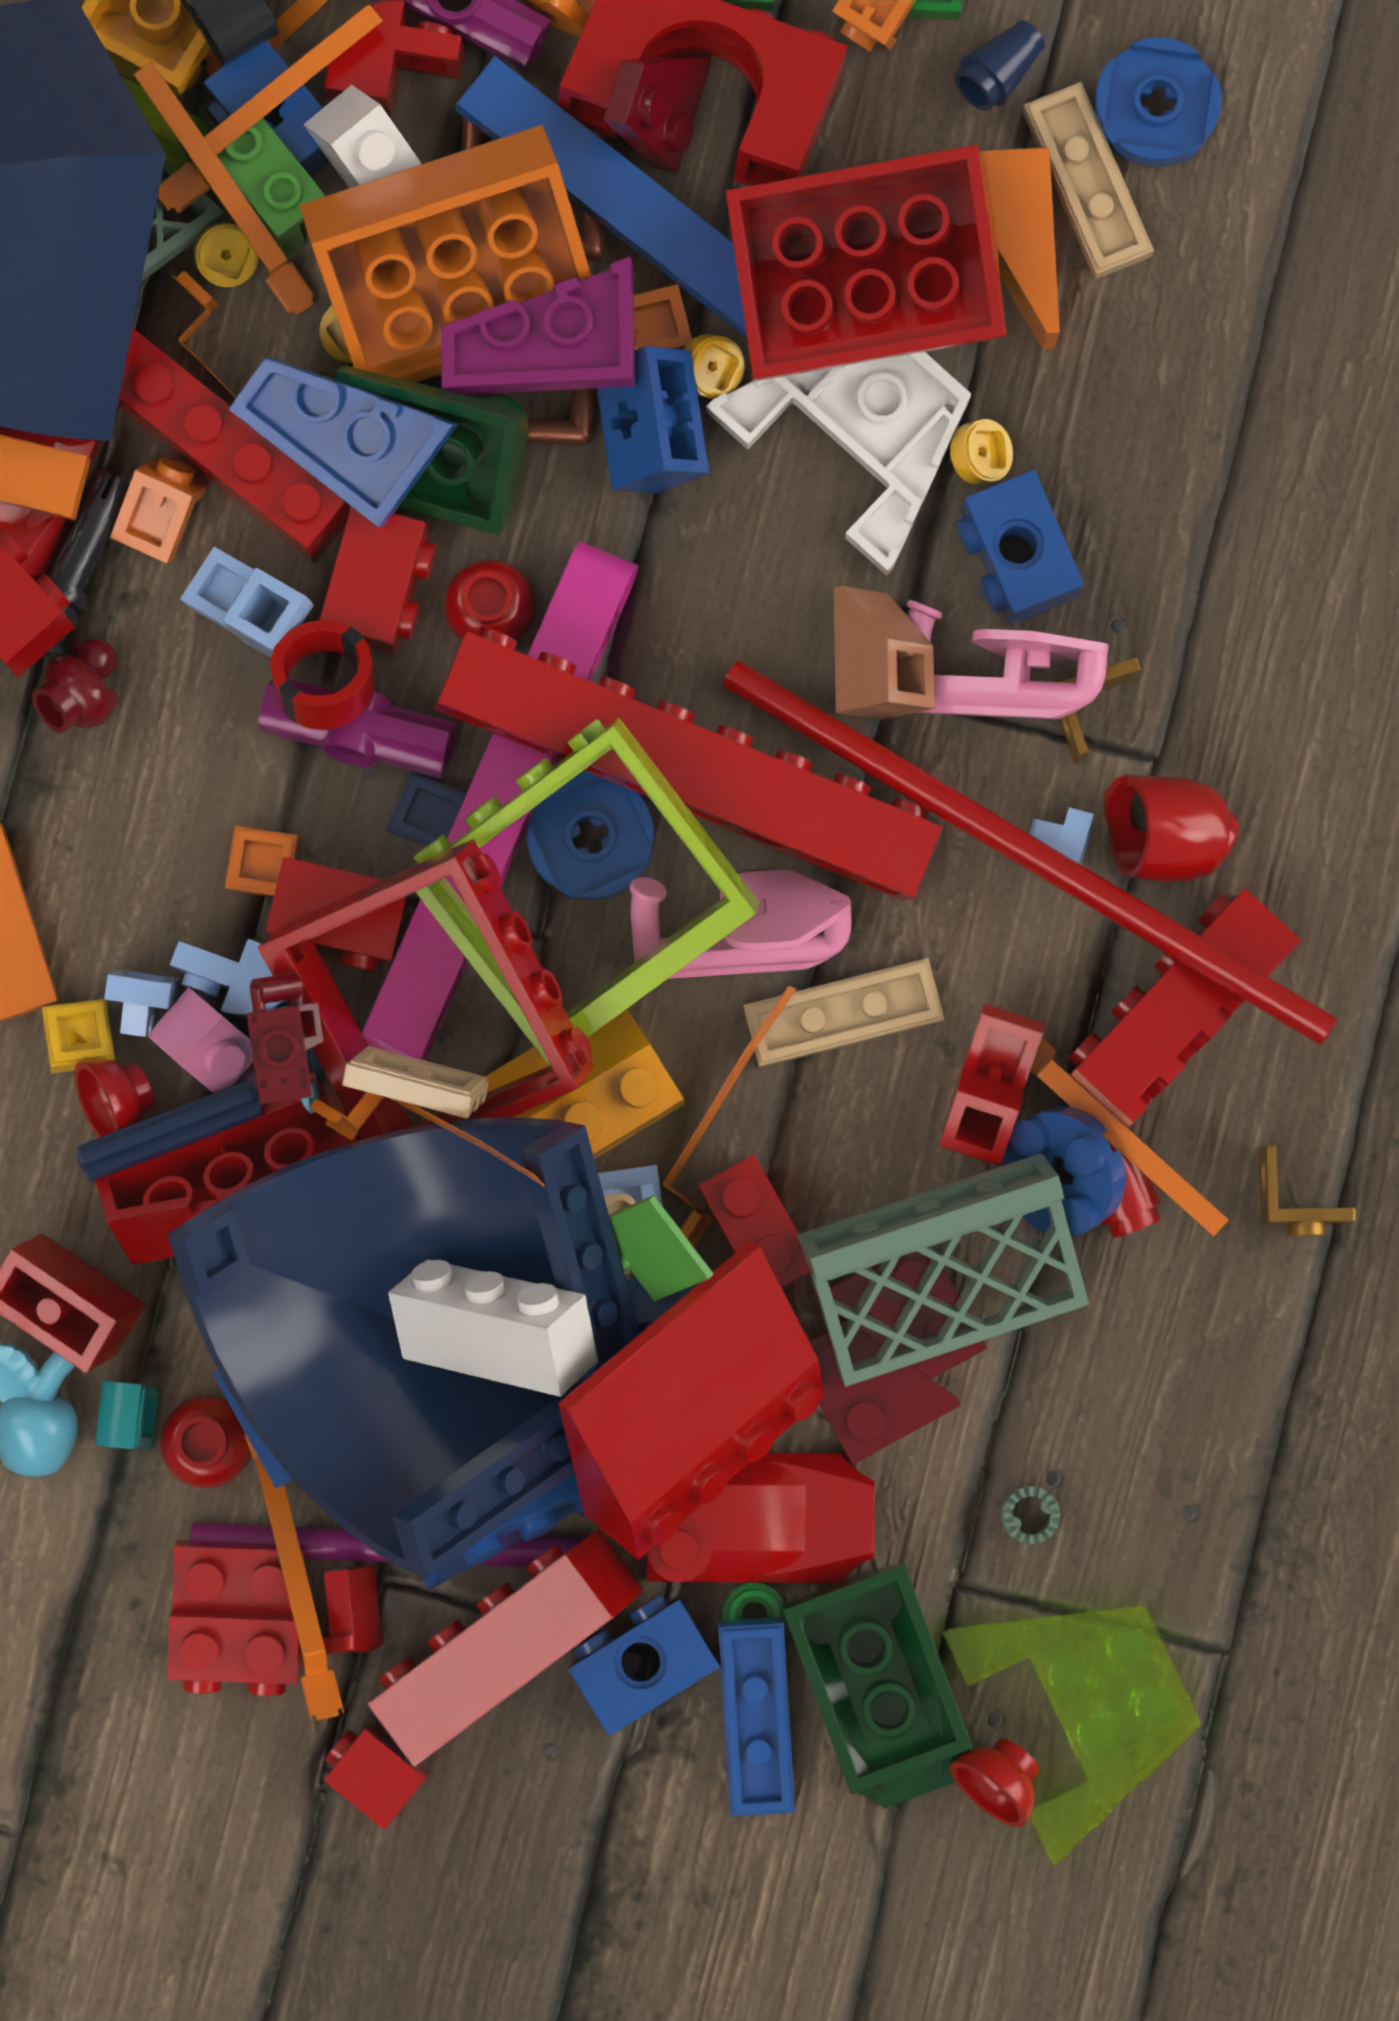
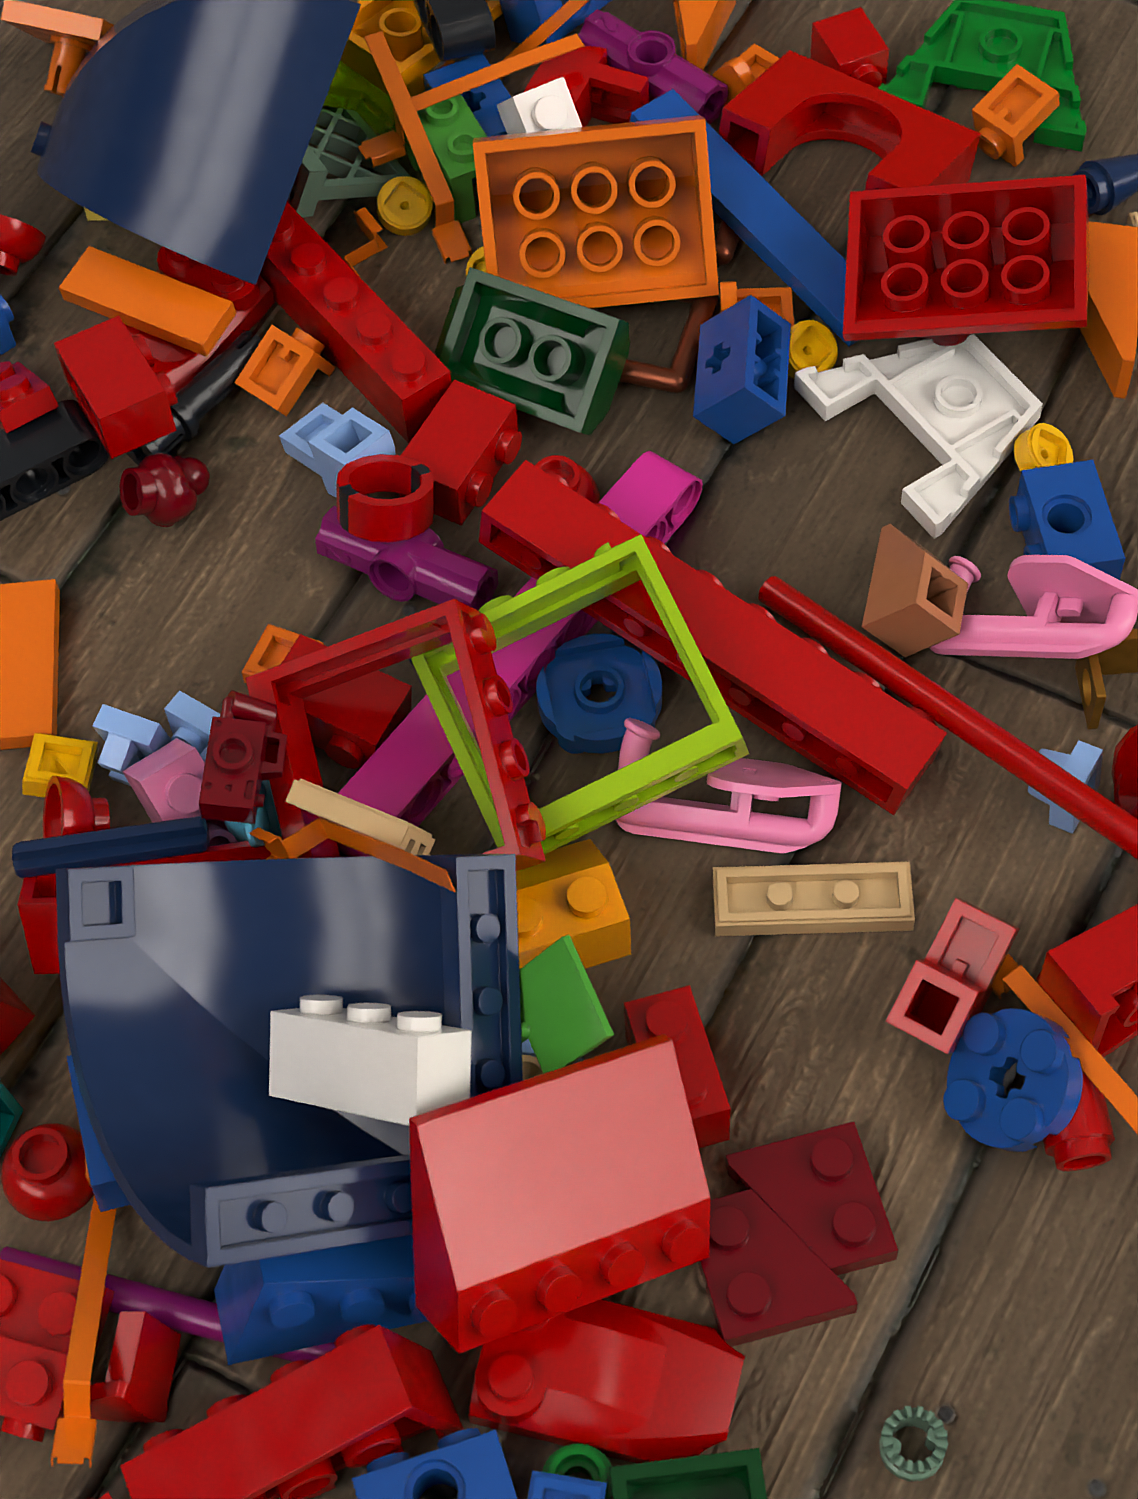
camera: 15 degrees right, 25 degrees down
wing [229,357,458,527] -> none
magenta wing [441,256,635,395] -> none
dark red wing [603,54,712,172] -> none
orange piece [663,986,796,1247] -> none
sand green fence [797,1153,1089,1387] -> none

